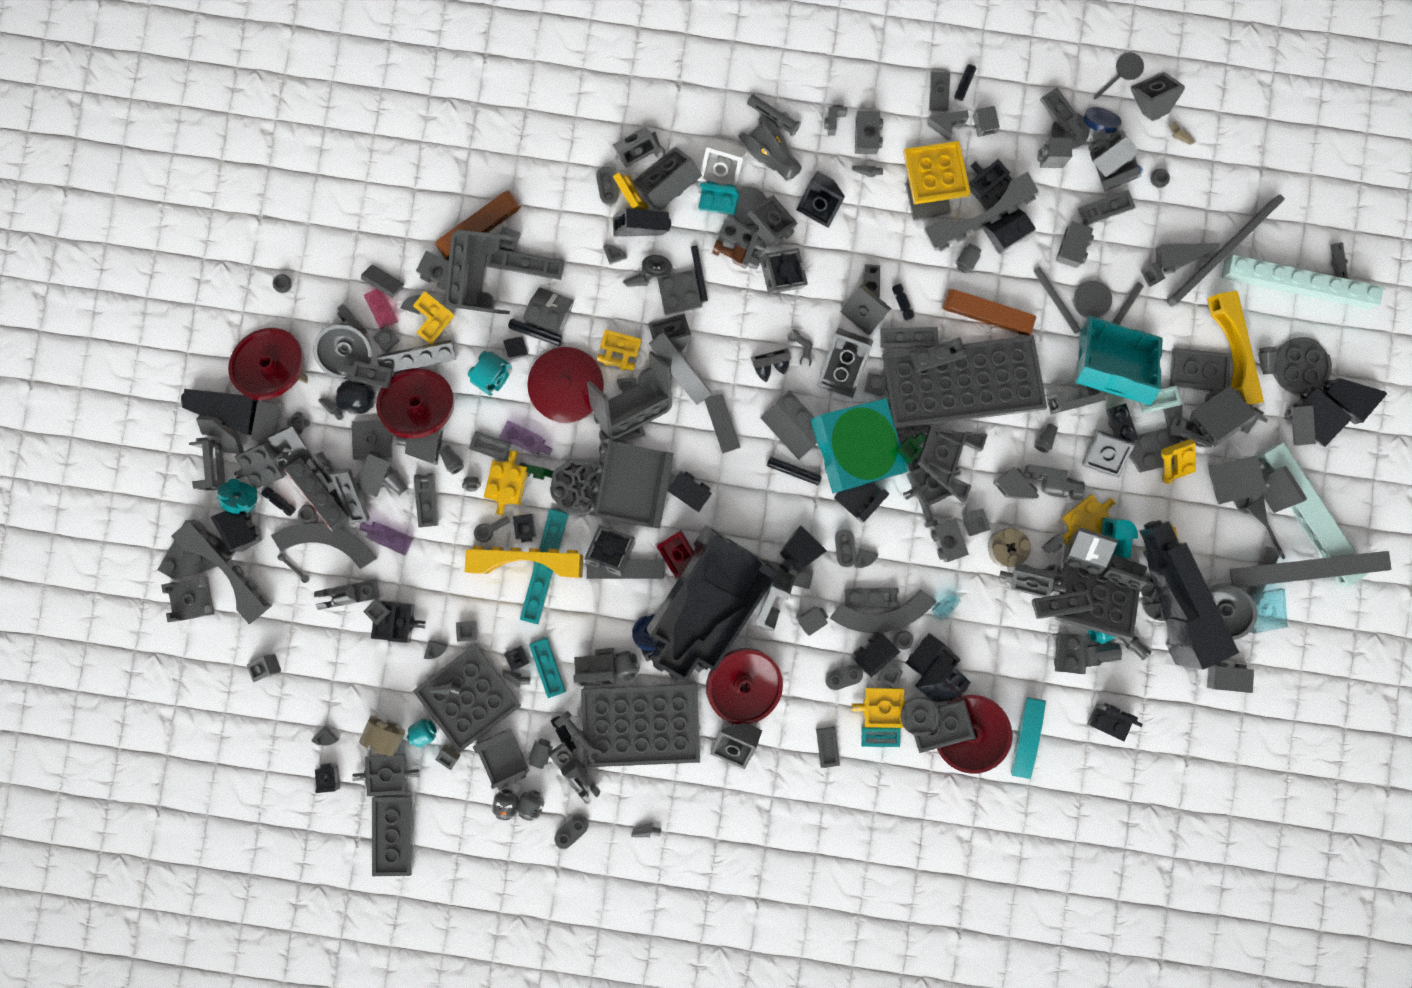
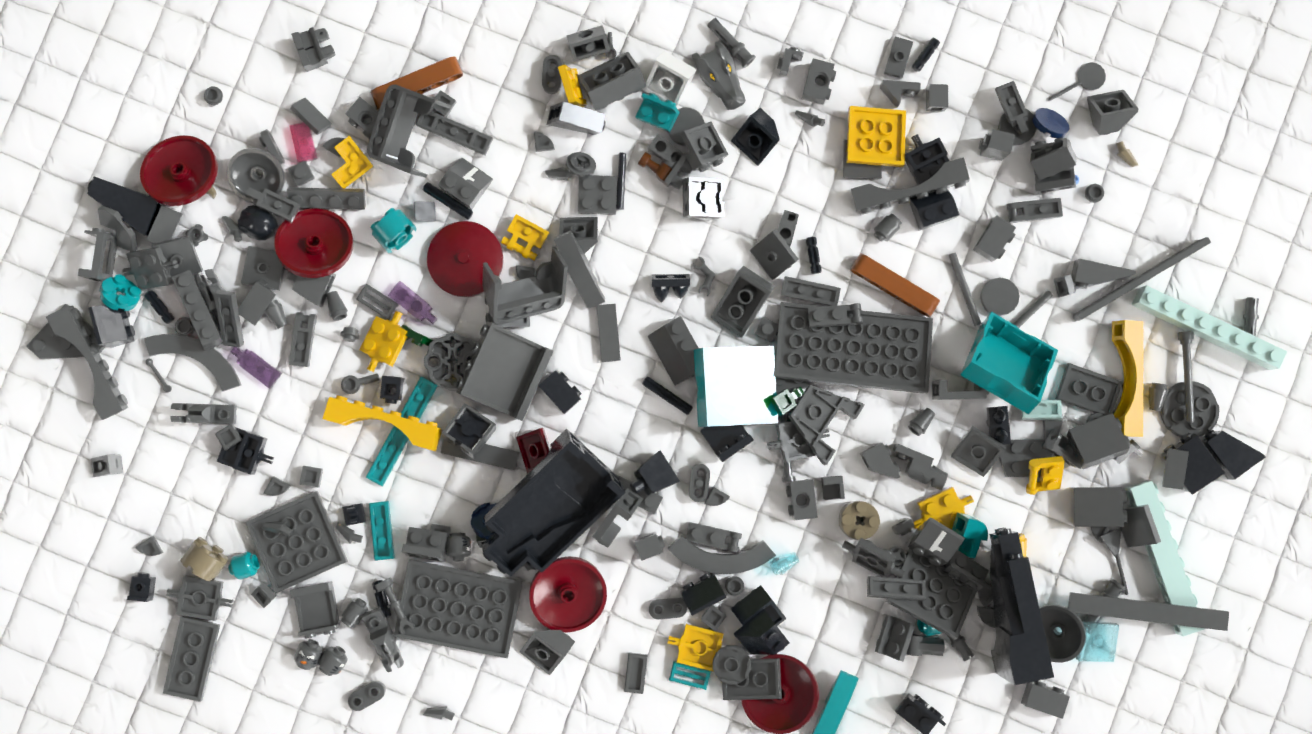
camera: 10 degrees right, 0 degrees up
dark grey panel [161,577,214,623] -> none
none -> dark grey hips [291,27,336,72]
none -> dark grey piece [1178,331,1194,424]

